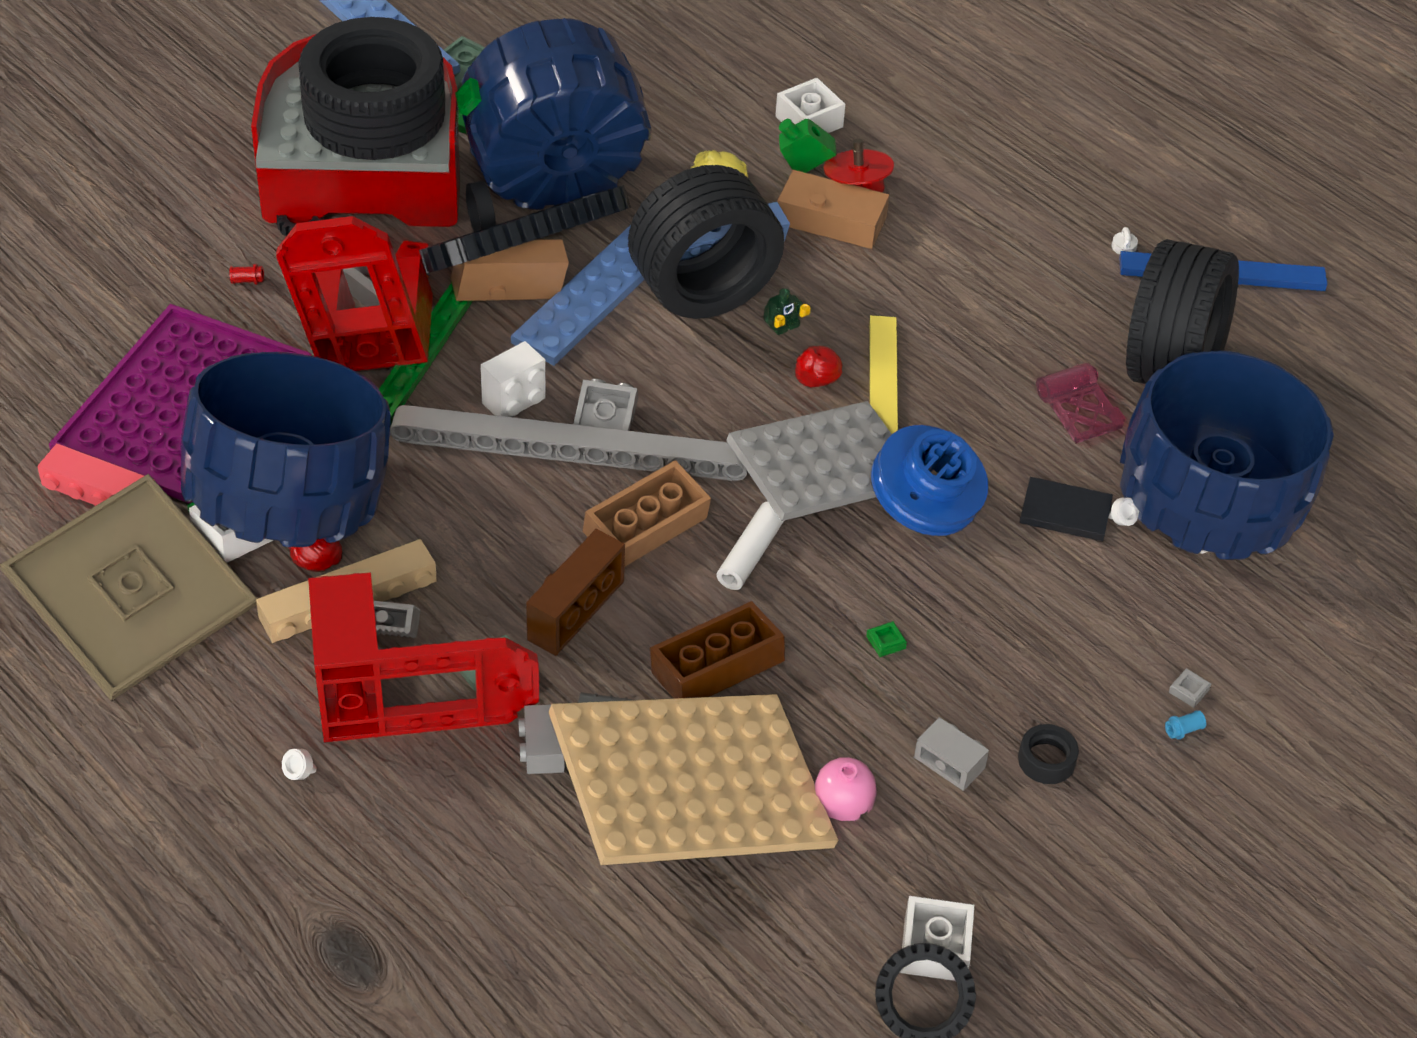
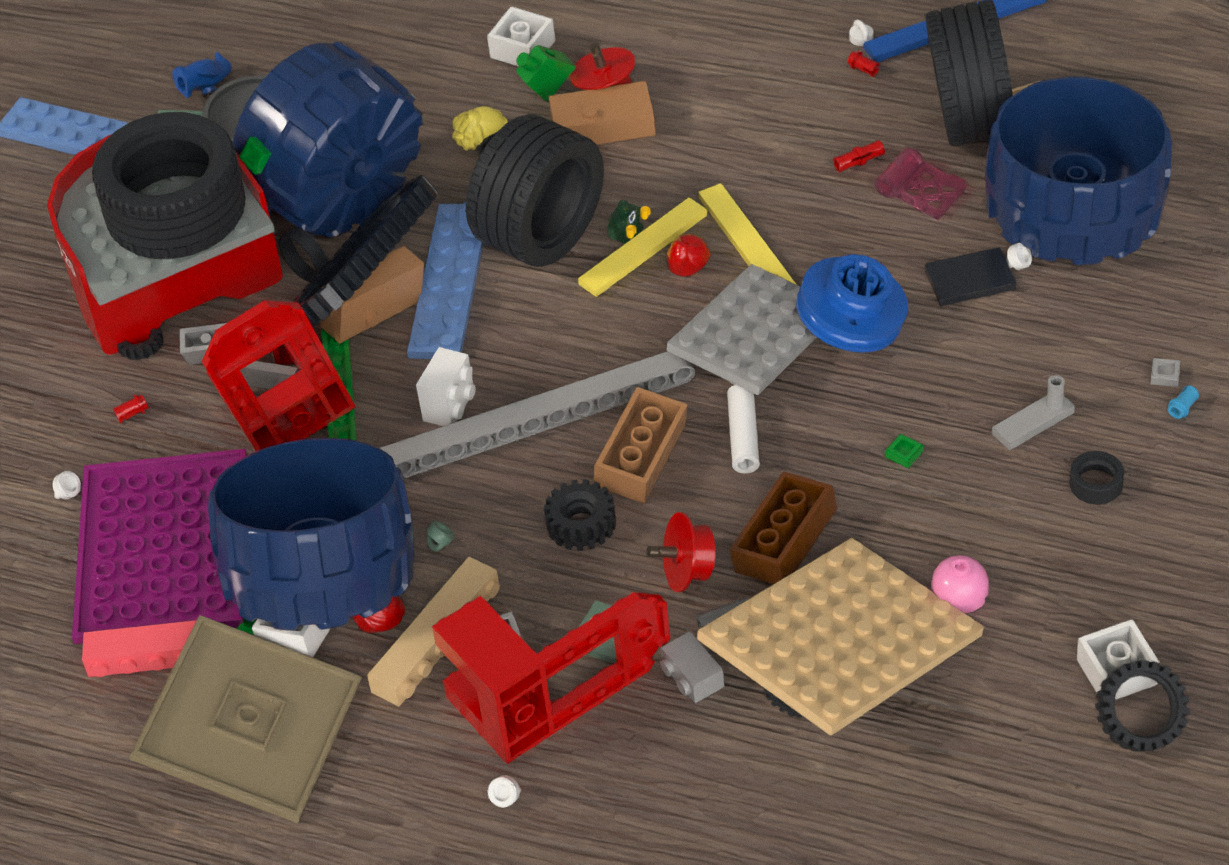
camera: 20 degrees left, 0 degrees up
reddish brown brick [526,529,625,656] -> none
light grey plate [573,379,638,431] -> none
light grey brick [914,717,989,791] -> none
none -> white tile [53,471,81,499]
none -> blue animal [172,52,232,98]
none -> sand green tile [426,521,455,552]
none -> black tyre [544,479,616,551]
none -> light yellow tile [578,197,707,297]
none -> red piece [646,512,715,592]
none -> red pin [833,140,885,172]
none -> red pin [847,51,880,77]
none -> light grey piece [992,375,1075,451]

